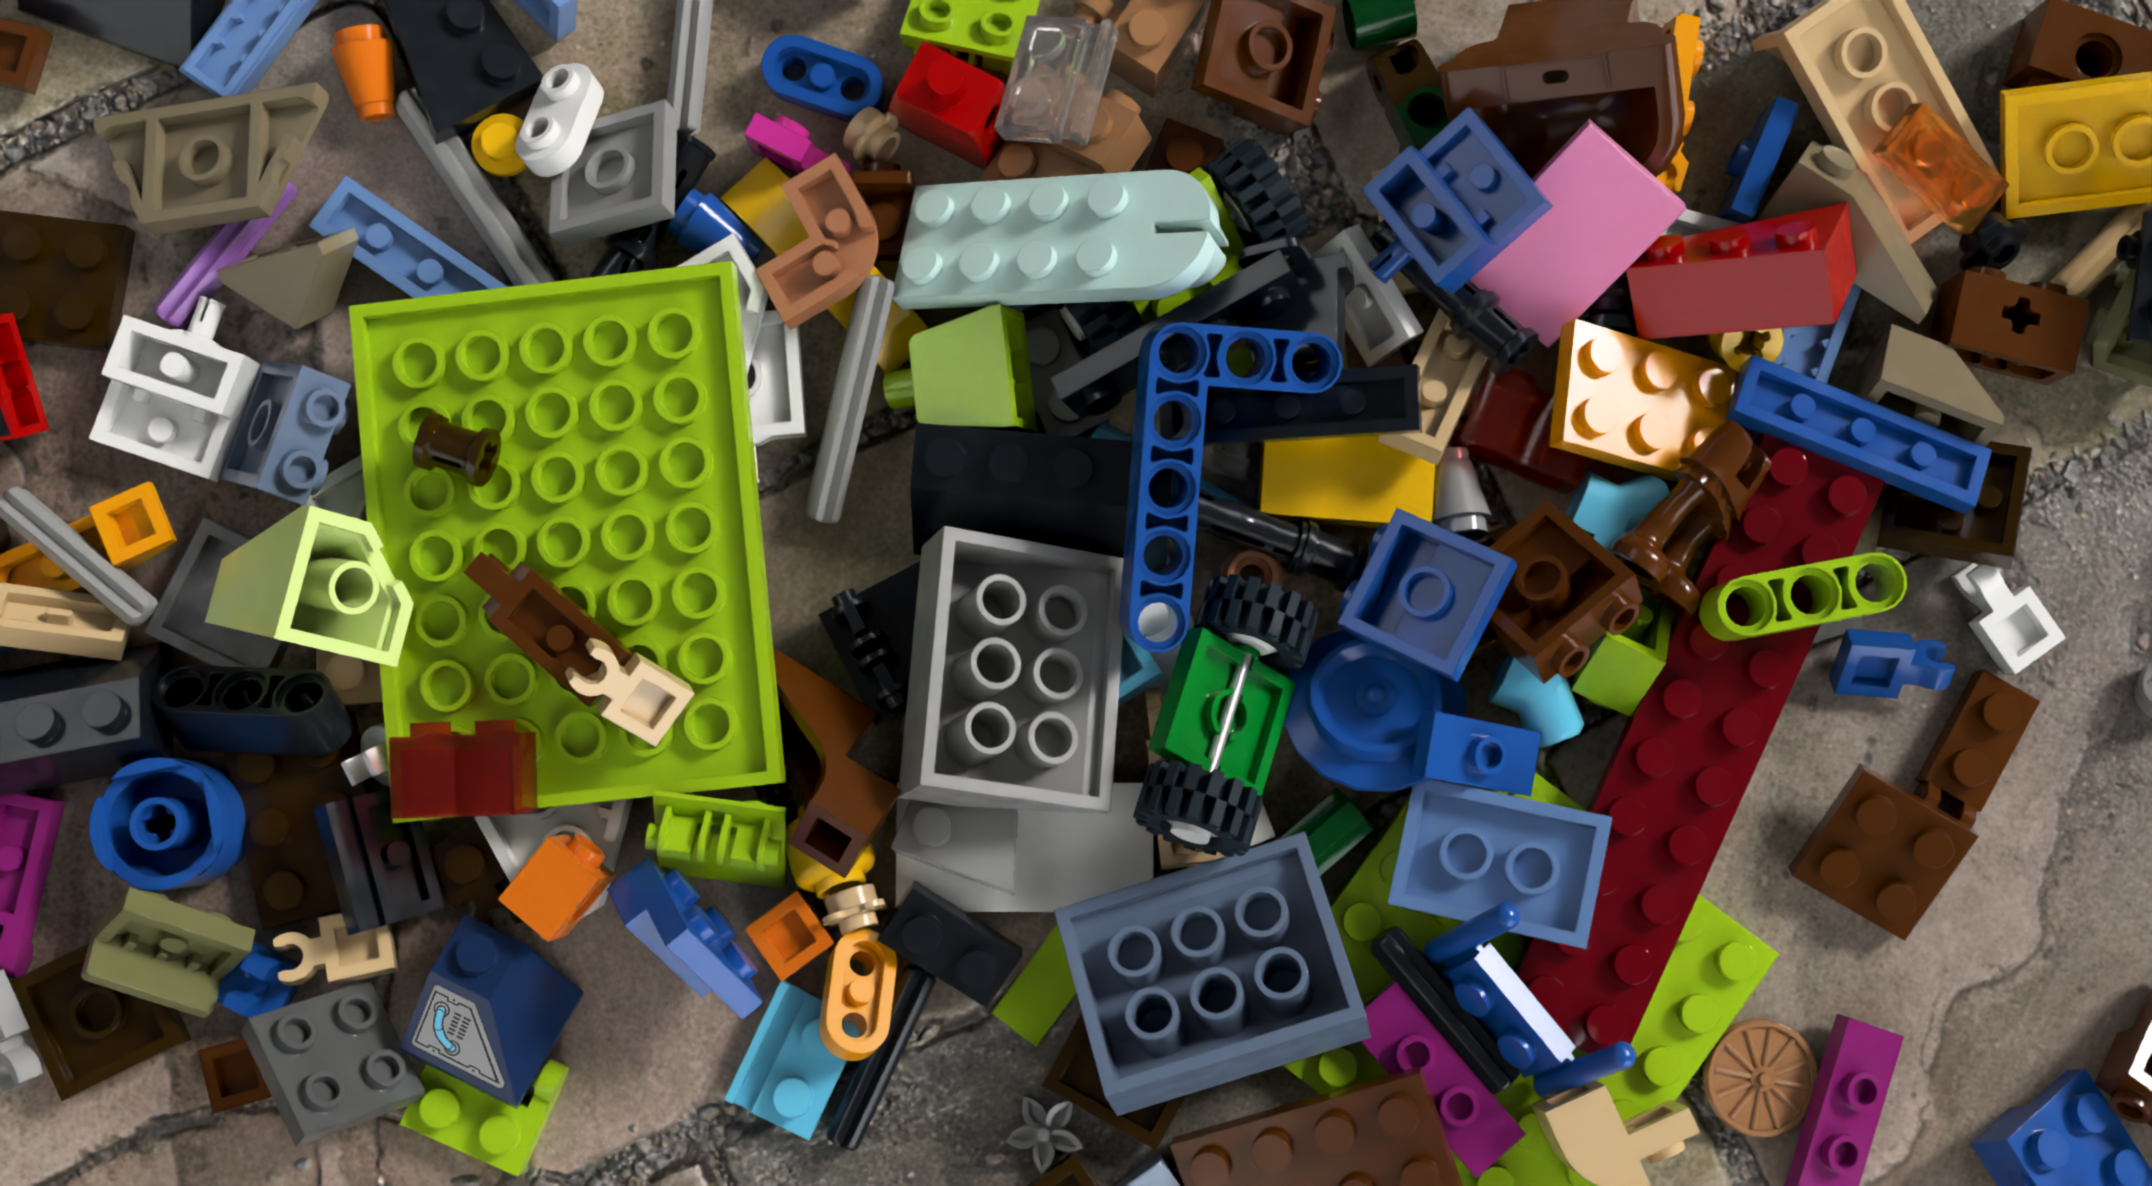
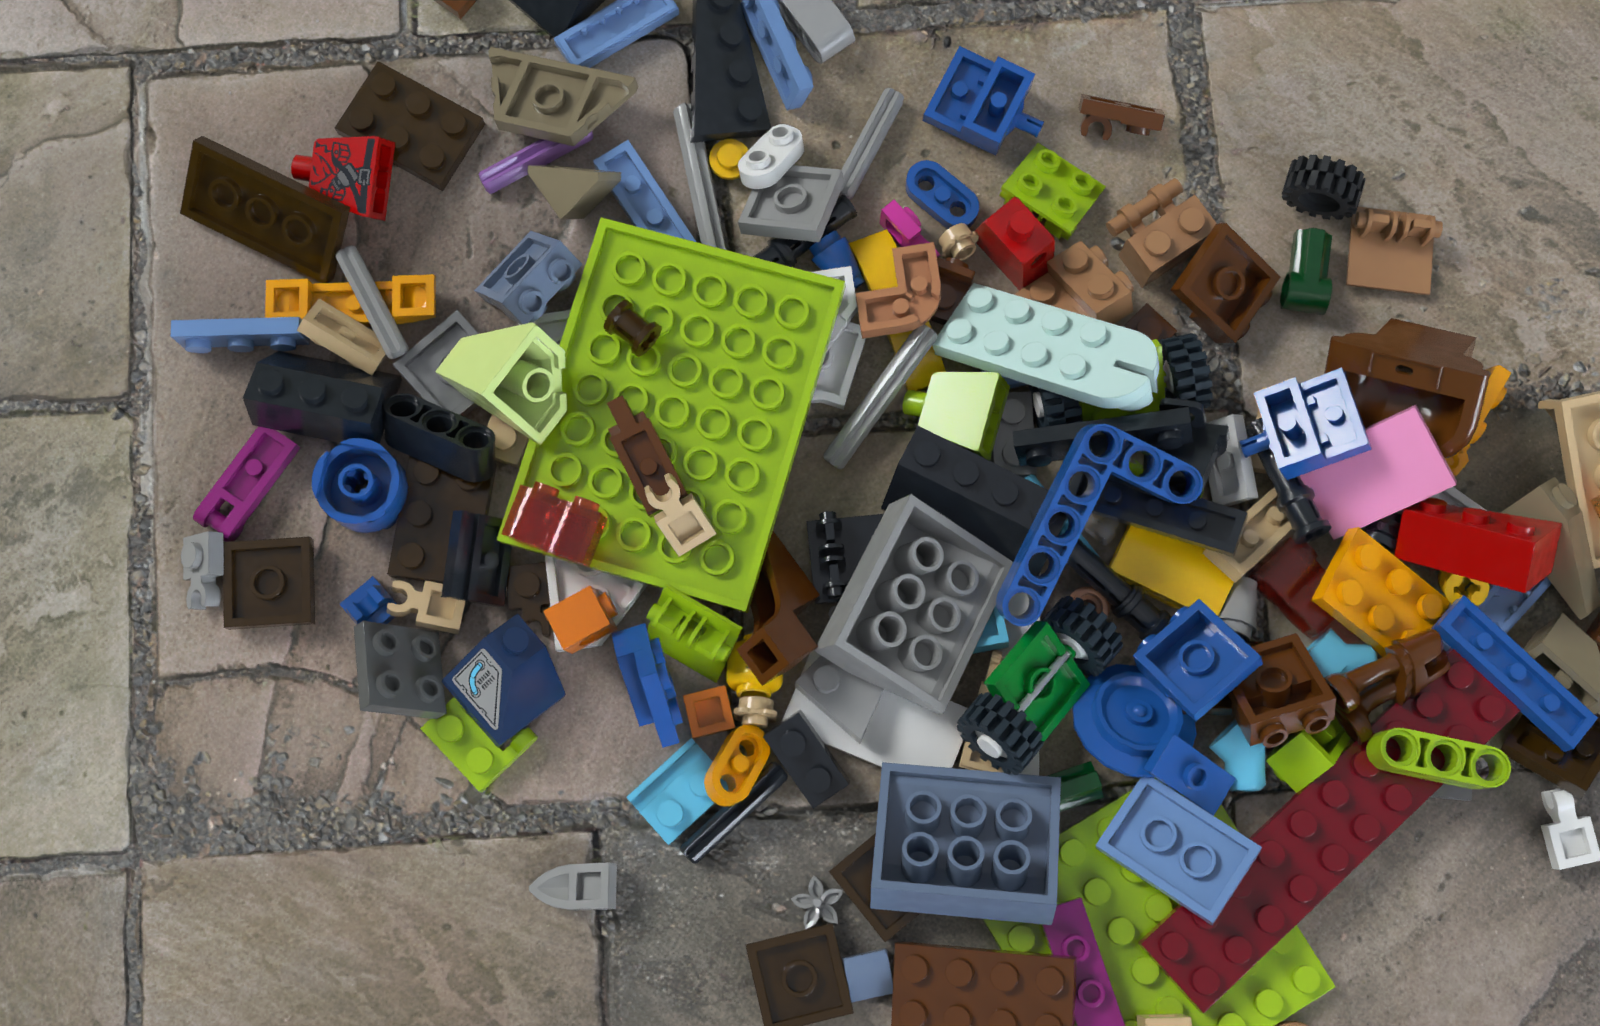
camera: 25 degrees right, 5 degrees down
olive bracket [81,887,256,1018] -> none
white plate [89,296,261,483] -> none
reddish brown tile [198,1037,272,1114] -> none
orange cone [330,24,396,122] -> none
white plate [340,723,390,786] -> none
lime sticker [992,923,1076,1047] -> none
clear plate [994,15,1119,146] -> none
leg [1366,39,1447,154] -> none
black axle [1369,925,1520,1094] -> none
blue plate [1423,902,1636,1098] -> none
blue plate [1716,96,1799,224] -> none
reddish brown plate [1788,763,1979,941] -> none
blue plate [1829,629,1956,699] -> none
reddish brown hinge [1913,669,2040,827] -> none

